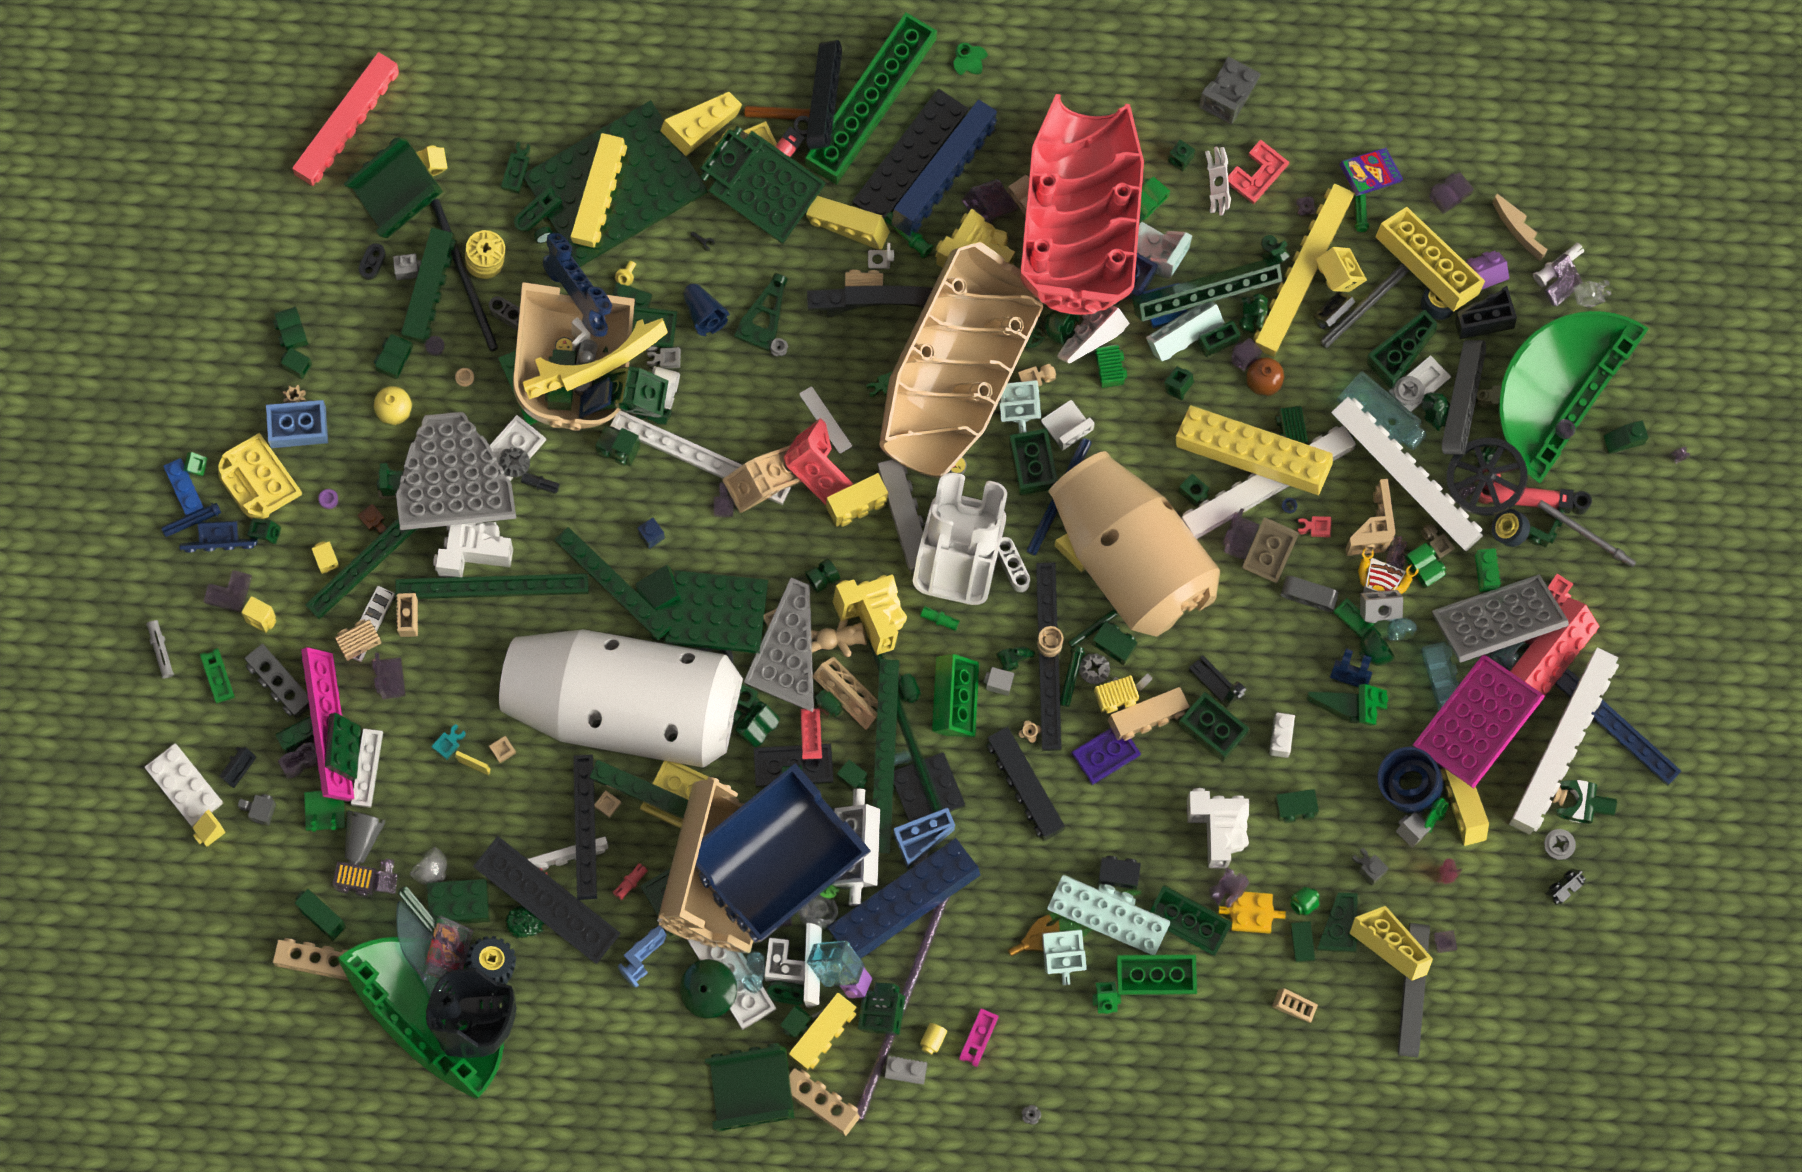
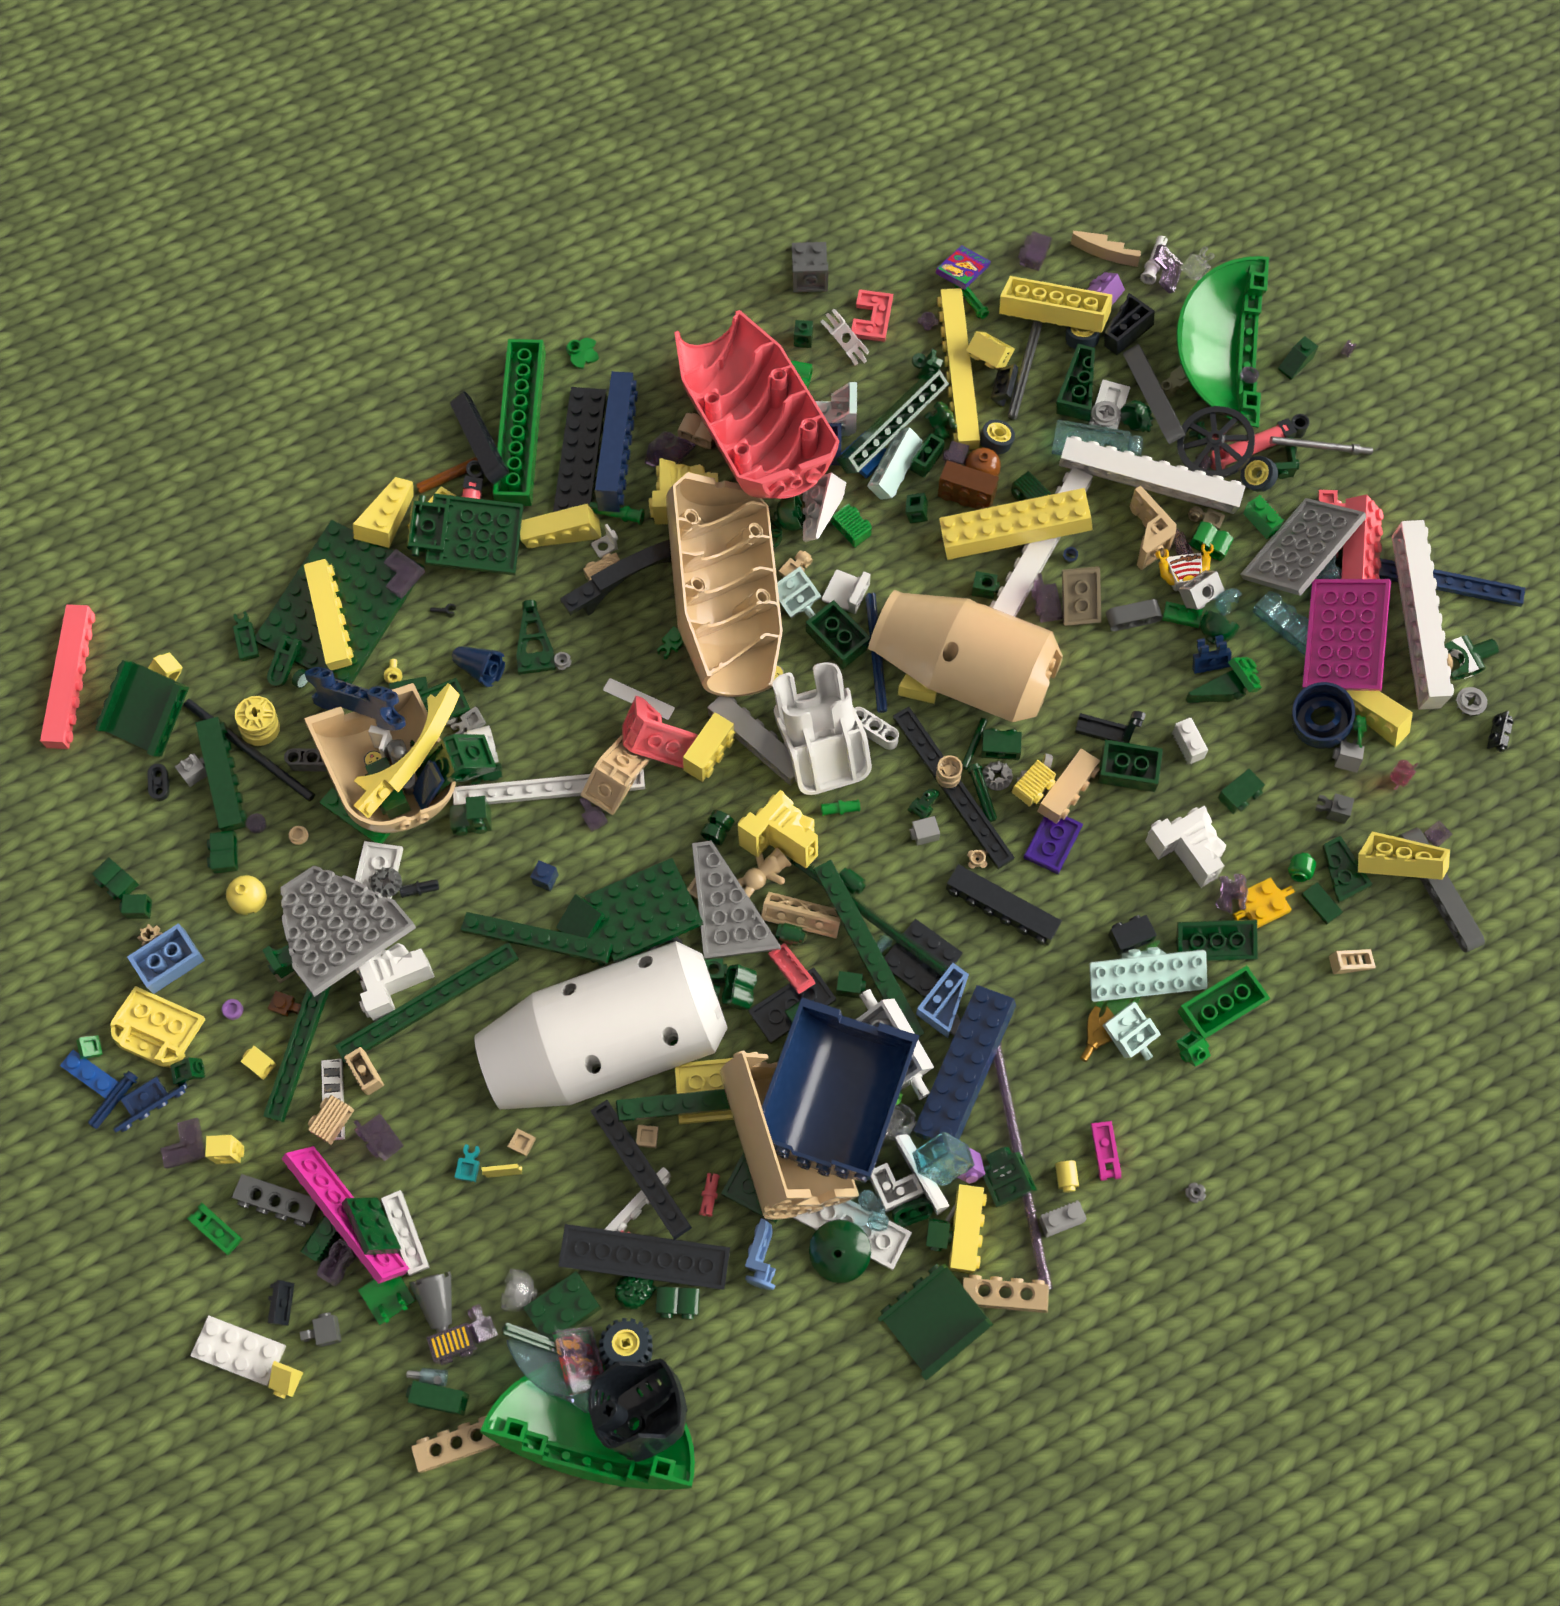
camera: 25 degrees left, 5 degrees down
light grey pin [146,620,174,679] -> none
green slope [932,654,979,737] -> none
coral plate [1298,516,1332,537] -> none
none -> clear purple plate [384,549,425,599]
none -> clear light blue piece [406,1368,448,1387]
none -> dark green brick [656,1287,700,1320]
none -> reddish brown brick [938,460,999,510]
none -> black wheel [980,420,1015,454]

